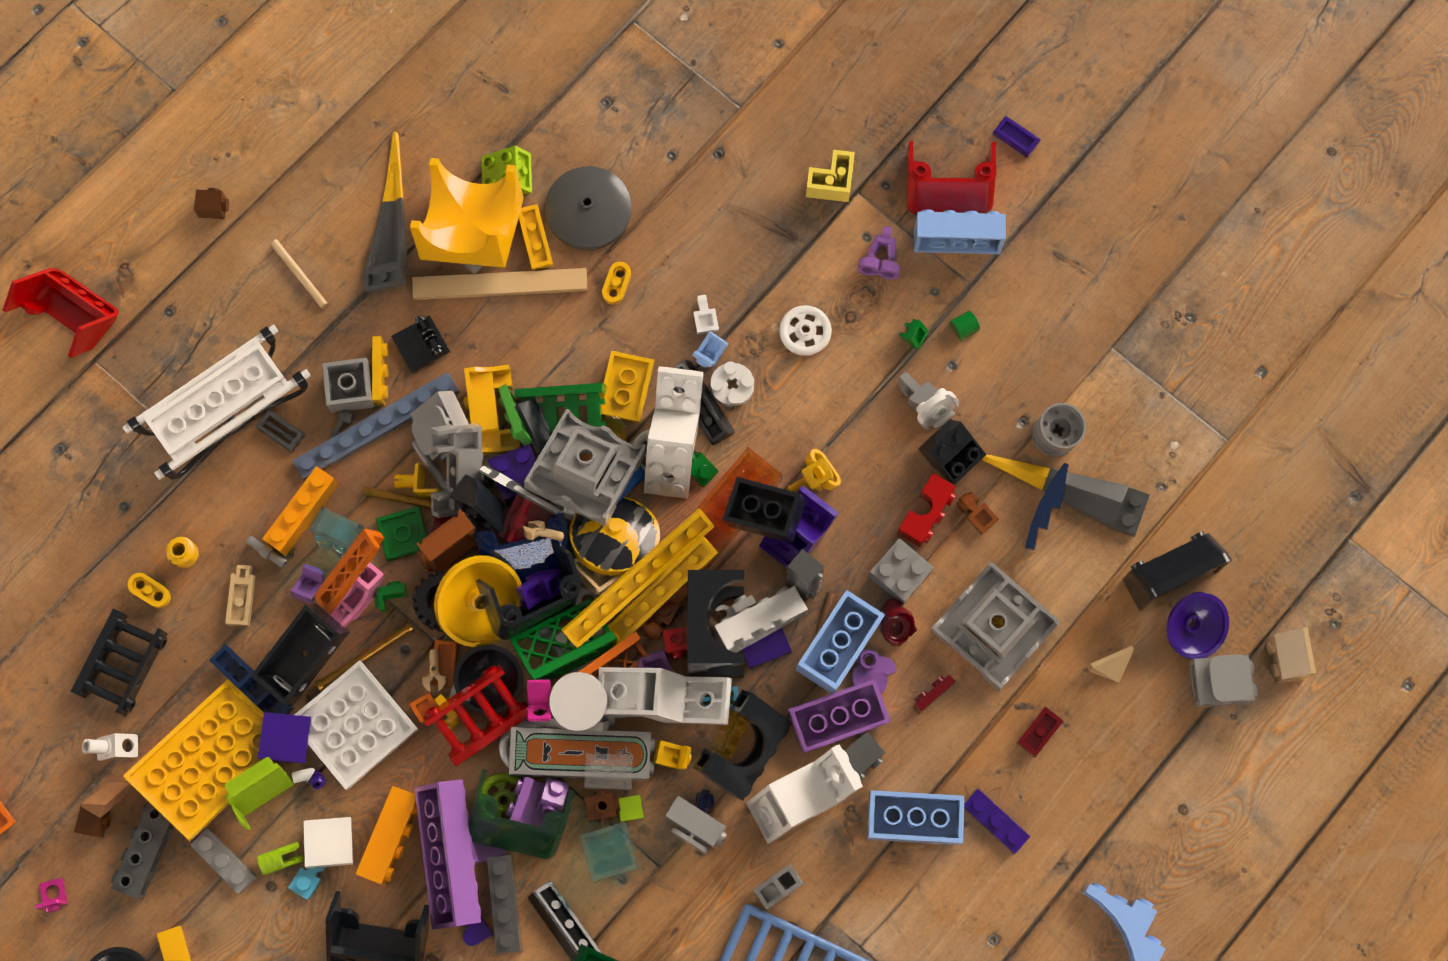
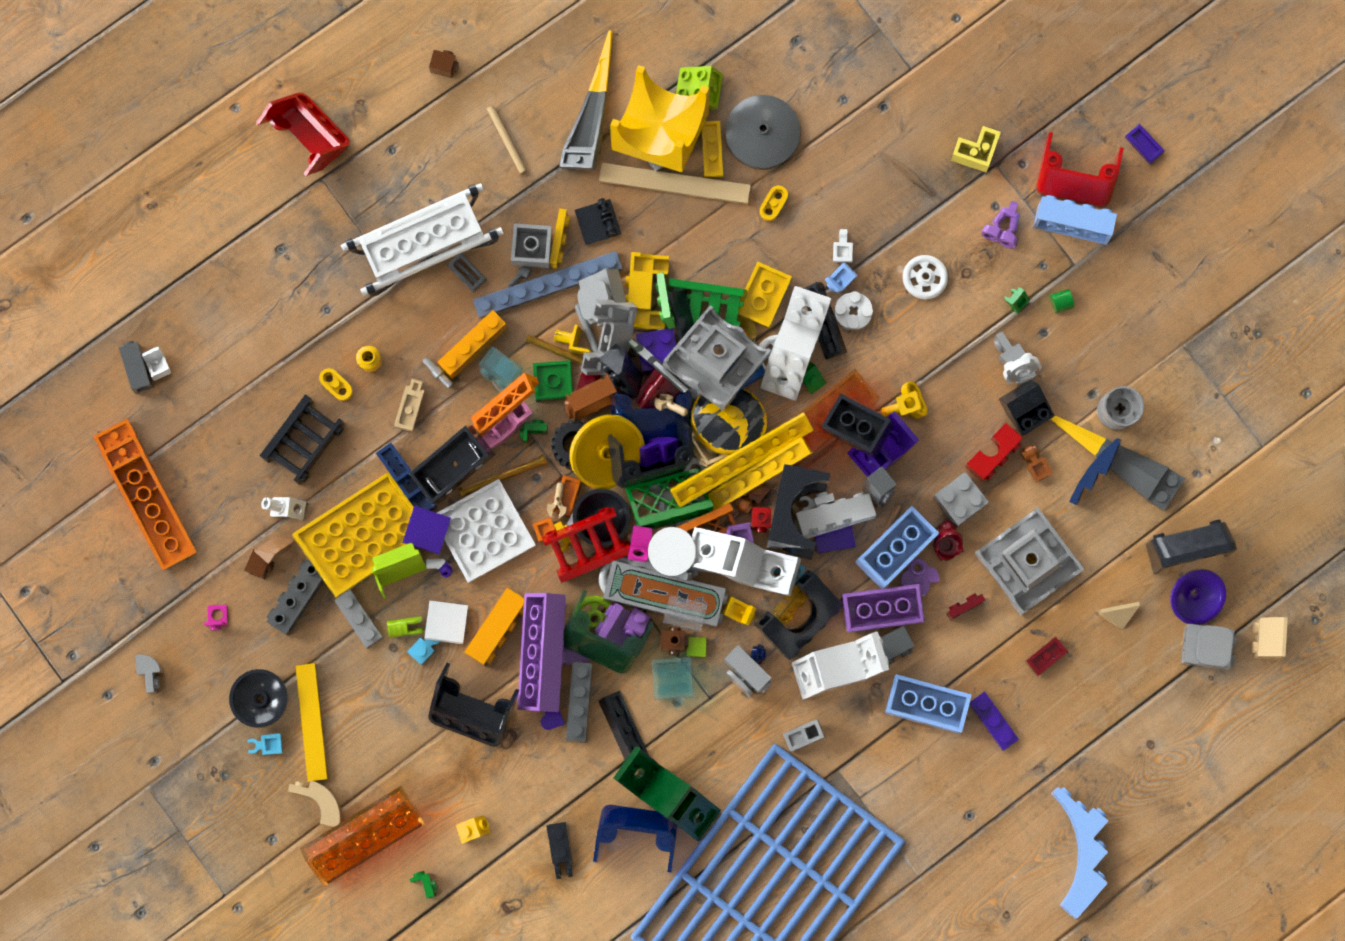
camera: 15 degrees right, 5 degrees up
medium lavender bracket [291,564,325,604] -> none

